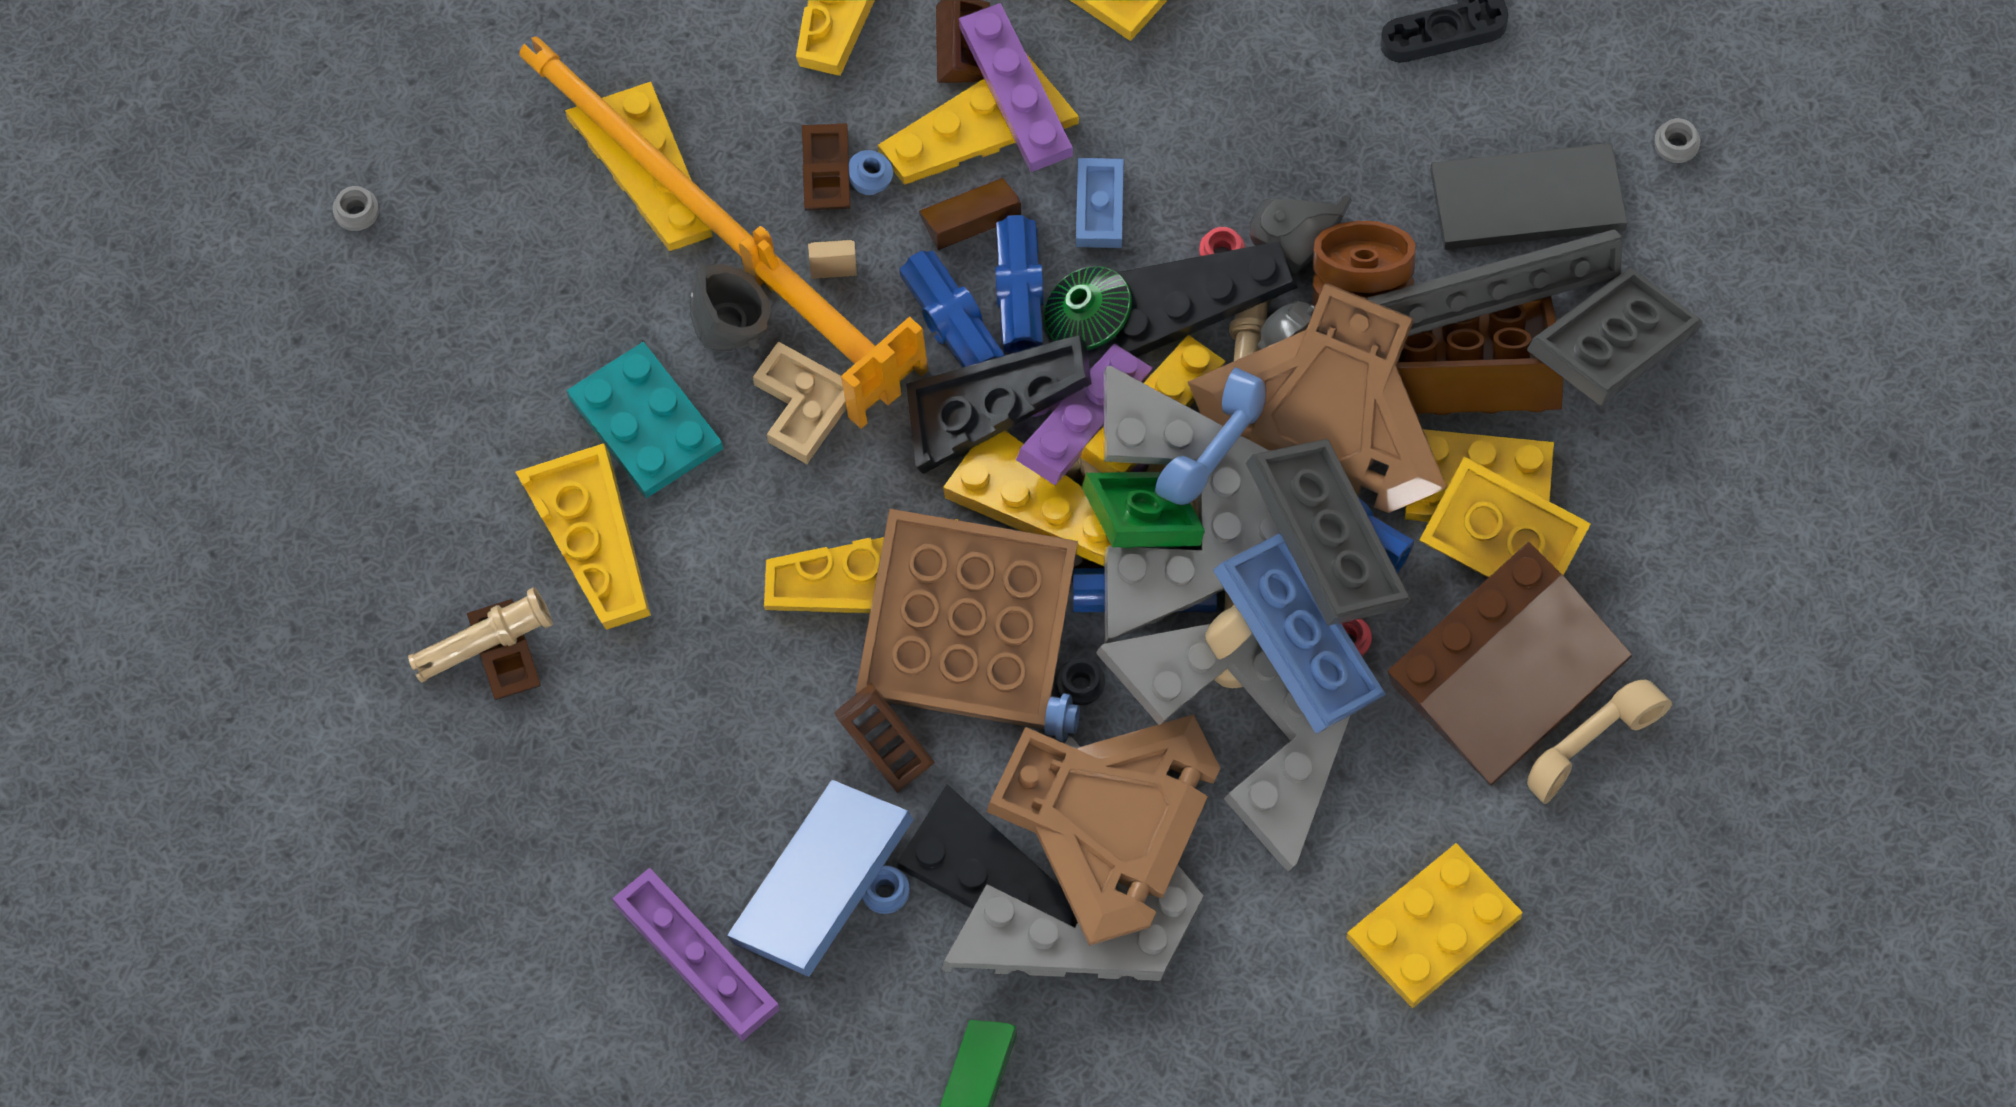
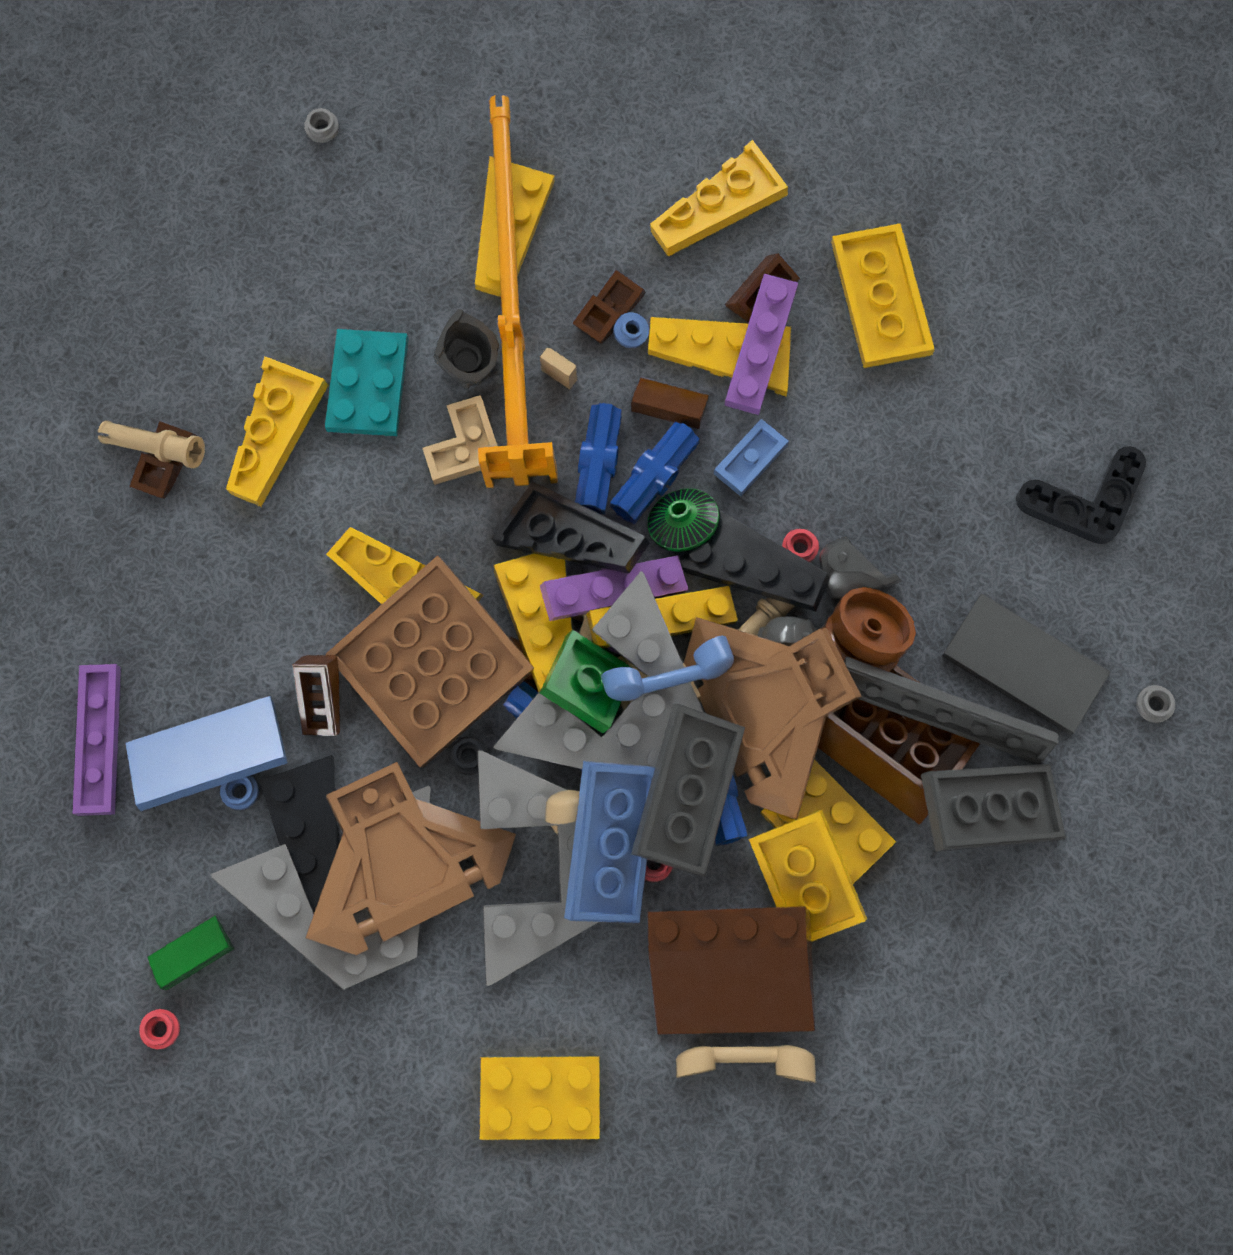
camera: 40 degrees right, 10 degrees up
medium blue plate [1044,694,1080,742] -> none

